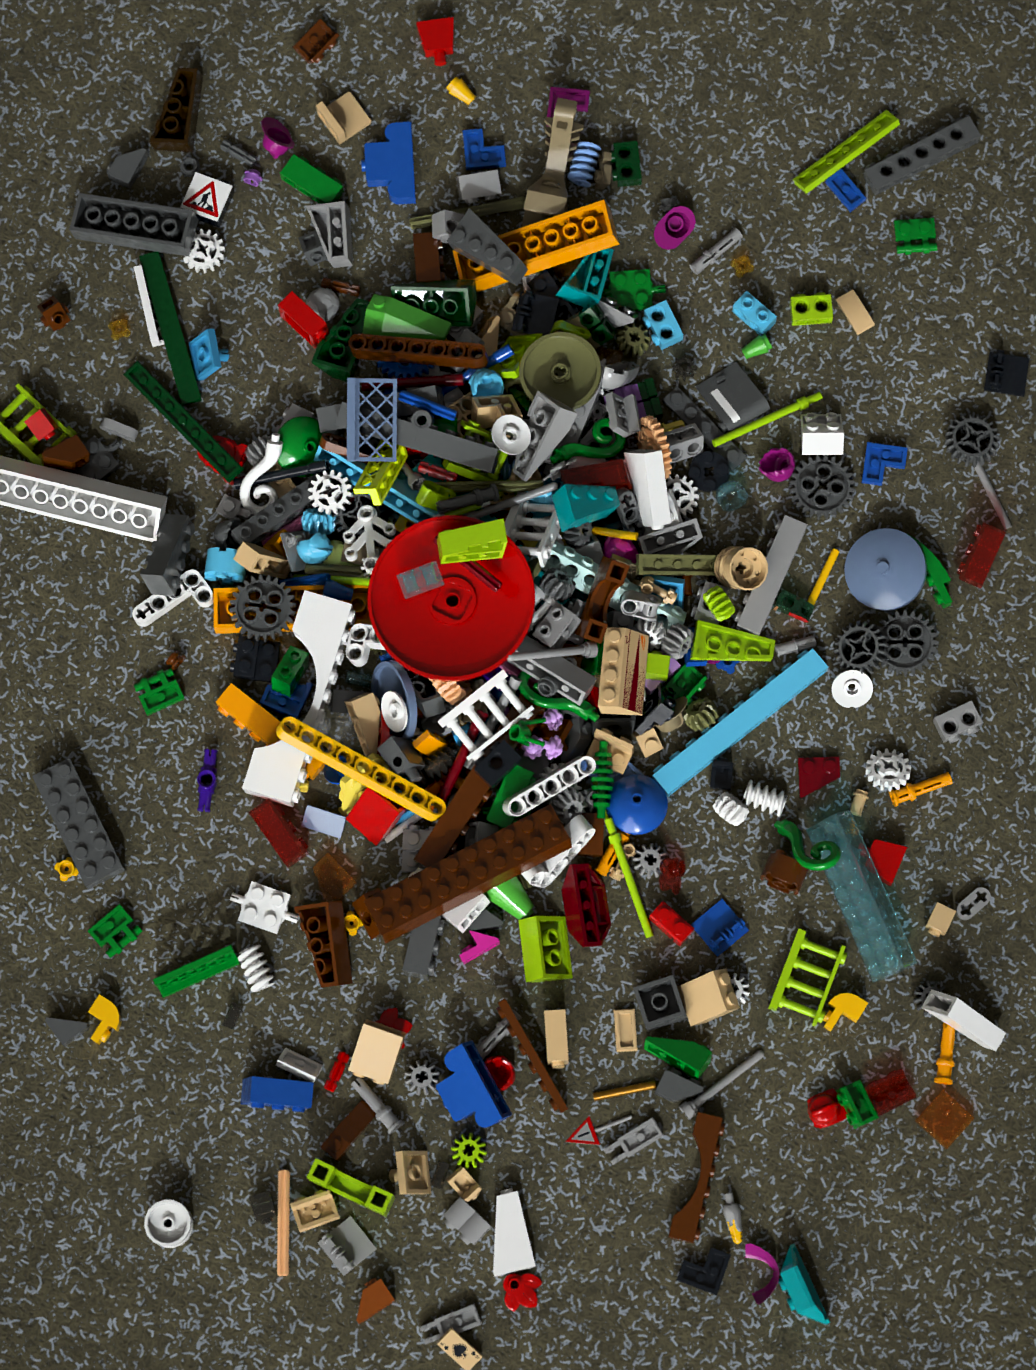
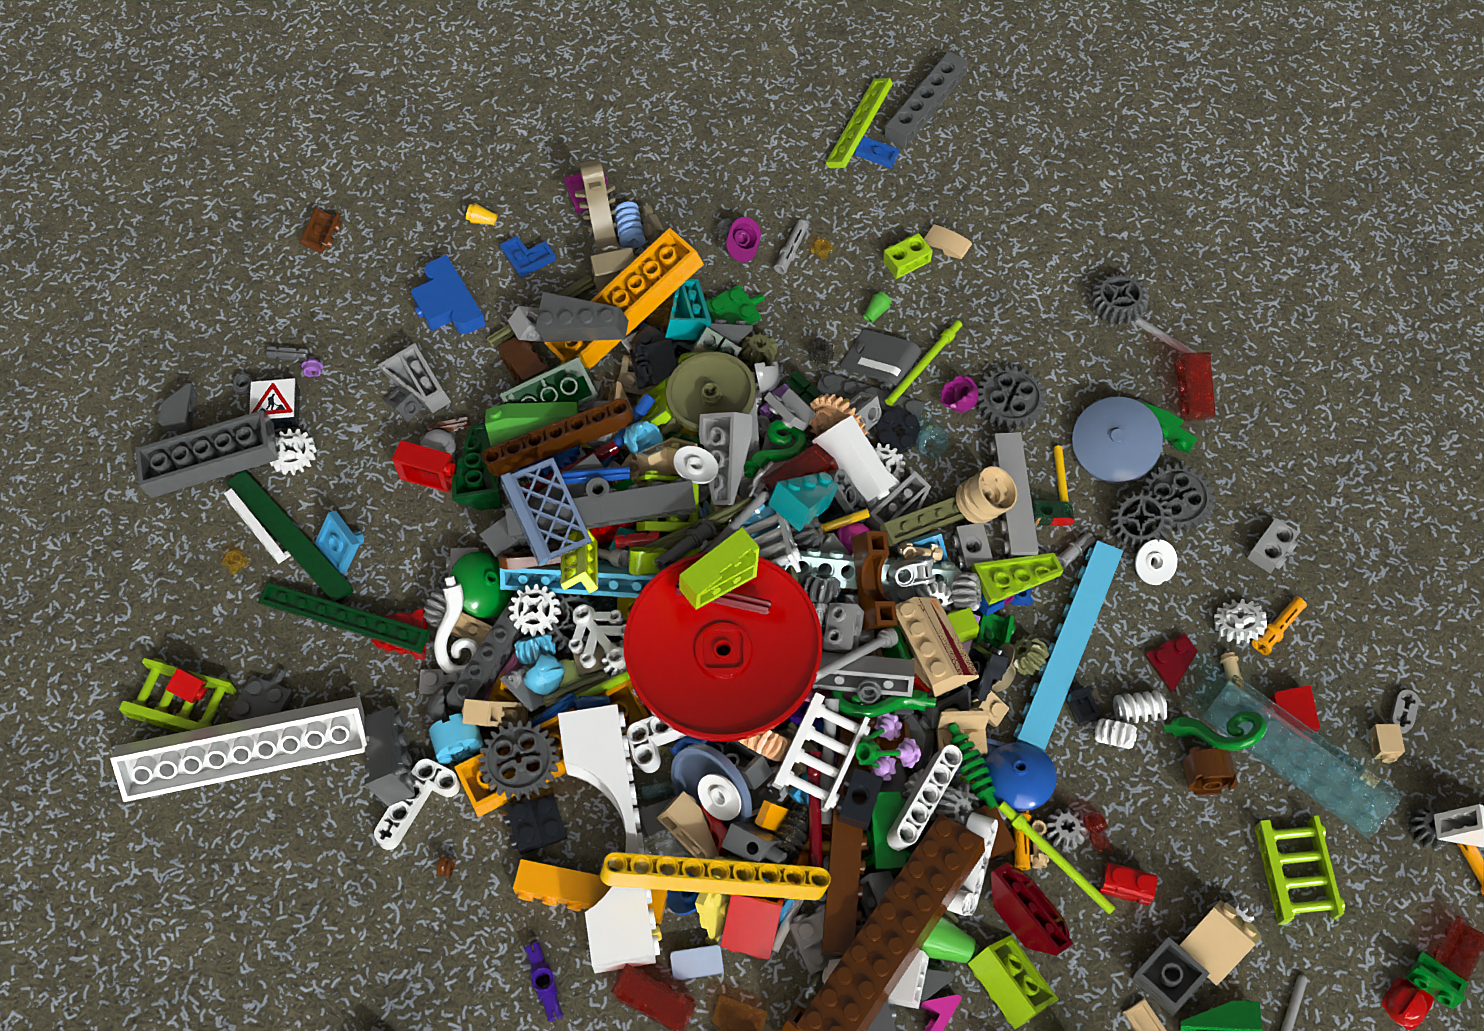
camera: 30 degrees left, 15 degrees down
reddish brown brick [36,296,71,331] -> none
reddish brown slope [42,434,90,472] -> none
light grey beam [100,417,139,442] -> none
green plate [134,668,185,716] -> none
dark brown wedge [149,67,203,152] -> none
black piece [234,459,330,490] -> none
blue wing [259,683,313,719] -> none
magenta piece [261,117,295,159] -> none
green brick [272,645,309,697] -> none
green brick [280,154,344,204] -> none
tan bracket [315,92,372,145] -> none
clear light blue brick [396,561,445,599] -> none
red torso [416,17,454,66] -> none
light grey brick [456,169,501,203] -> none
dark green brick [610,141,642,187] -> none
medium azure brick [642,300,684,350] -> none
blue hinge [691,899,749,957] -> none
lime gear [703,585,735,622] -> none
medium azure brick [732,291,777,336] -> none
white slope [801,412,844,455] -> none
yellow brick [823,993,868,1032] -> none
blue plate [861,442,908,486] -> none
green plate [894,218,937,255] -> none
black hinge [984,350,1030,397] -> none

